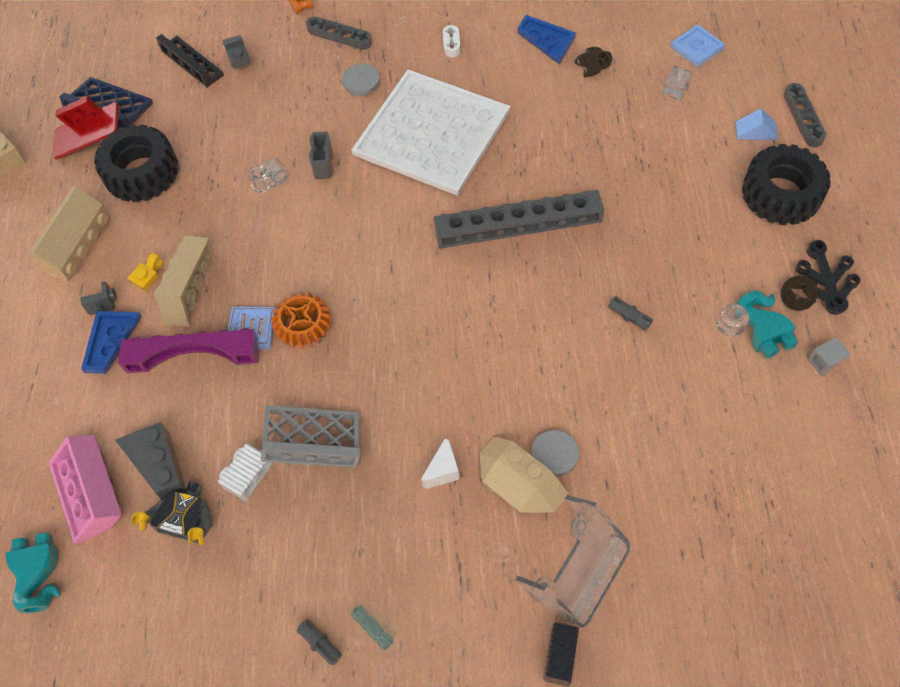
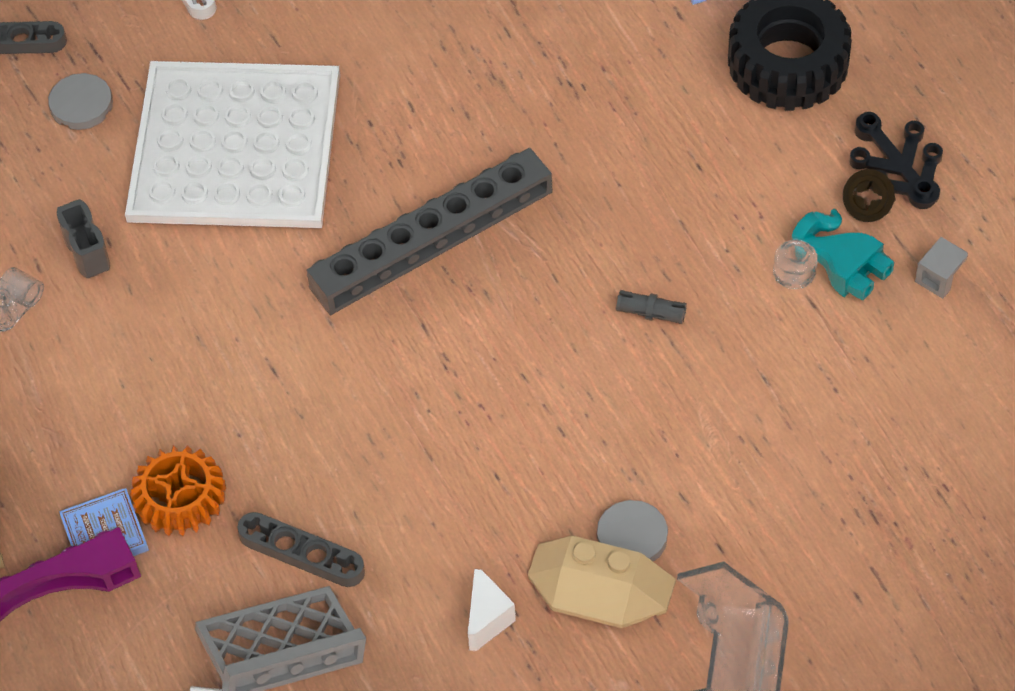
camera: 25 degrees left, 5 degrees down
none -> dark grey beam [237,512,365,587]

